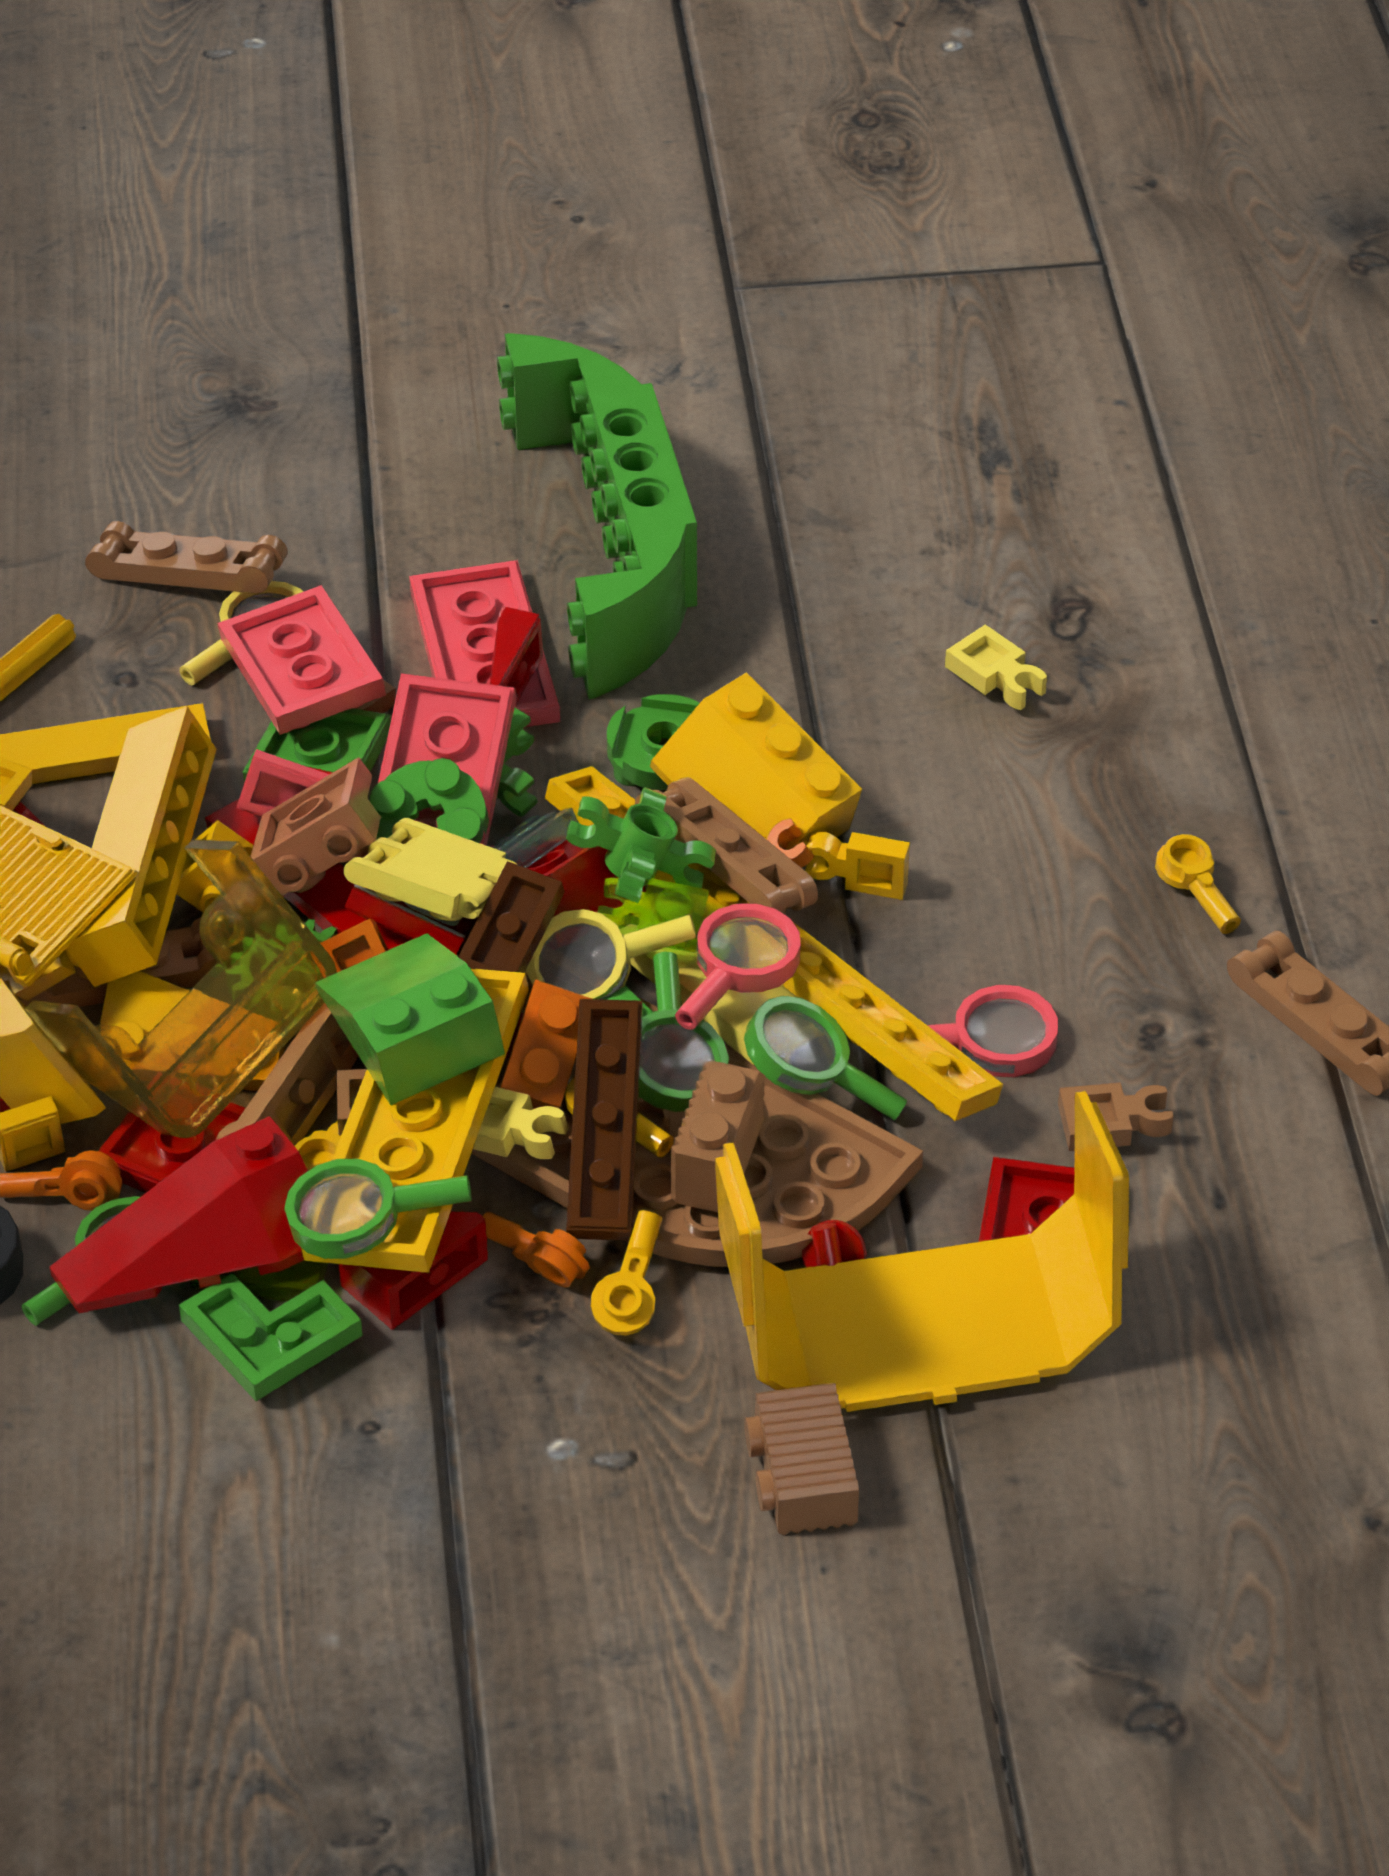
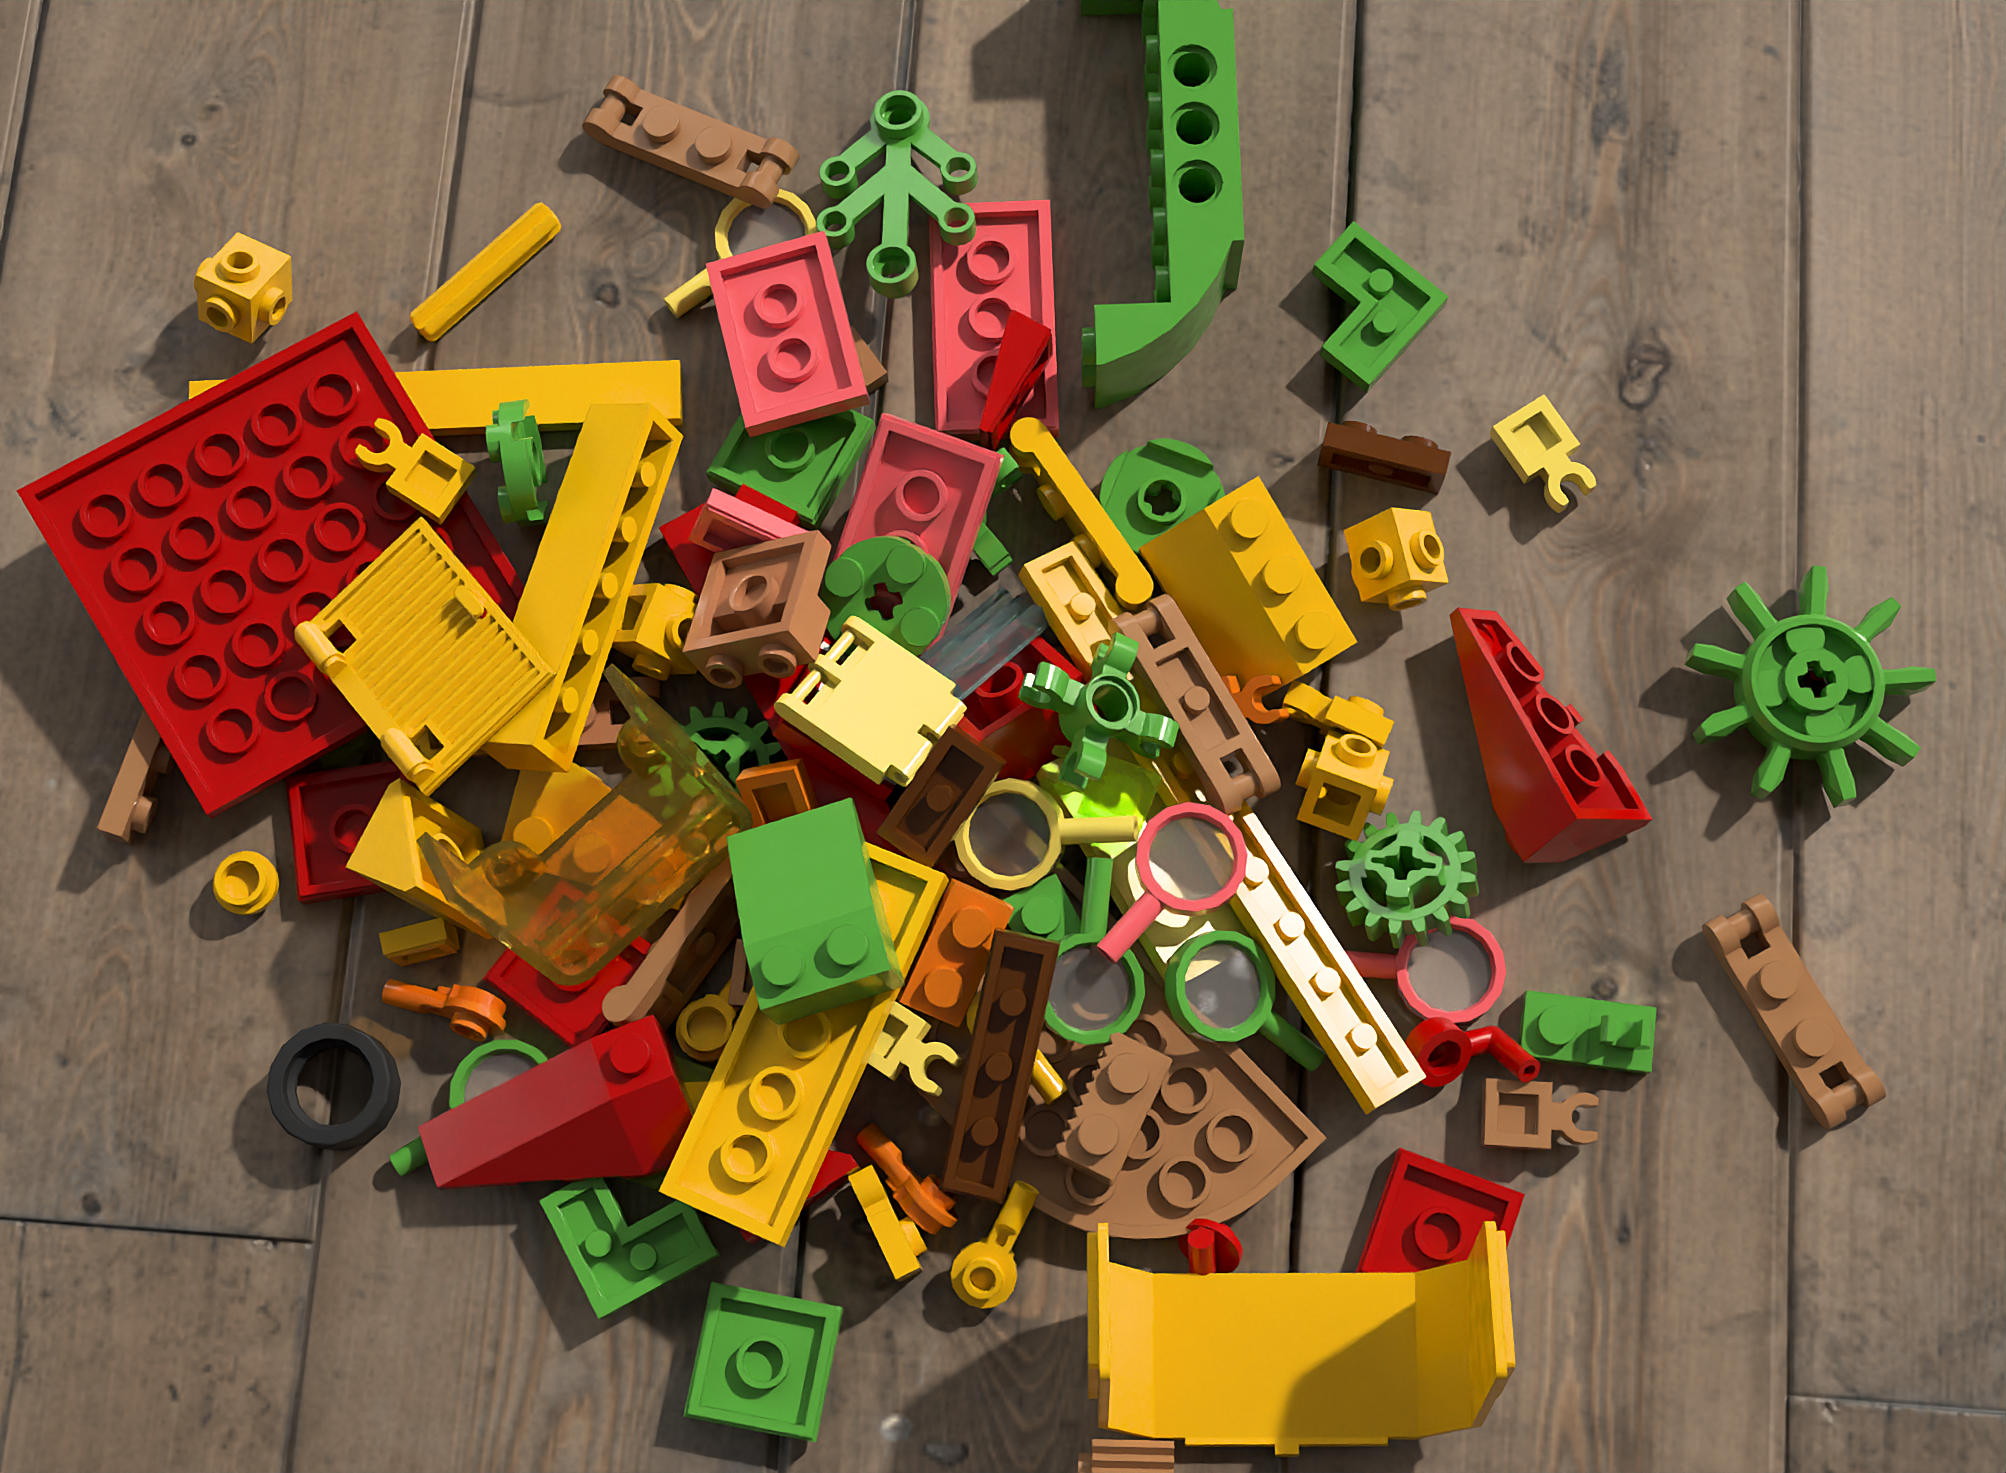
camera: 15 degrees right, 30 degrees up
piece [284,1159,472,1259] -> none
yellow plate [1155,834,1241,934] -> none
none -> bright green plate [486,399,549,527]
none -> bright green plate [684,1282,844,1442]
none -> bright green plant [816,90,978,299]
none -> yellow plate [848,1165,928,1282]
none -> yellow plate [1009,417,1153,616]
none -> yellow brick [1295,730,1394,842]
none -> bright green plate [1312,221,1449,393]
none -> reddish brown plate [1317,421,1451,495]
none -> bright green gear [1335,810,1479,948]
none -> yellow brick [1343,507,1449,611]
none -> red plate [1405,1017,1540,1087]
none -> red wedge [1449,607,1653,863]
none -> bright green plate [1518,990,1657,1075]
none -> bright green gear [1684,565,1937,808]

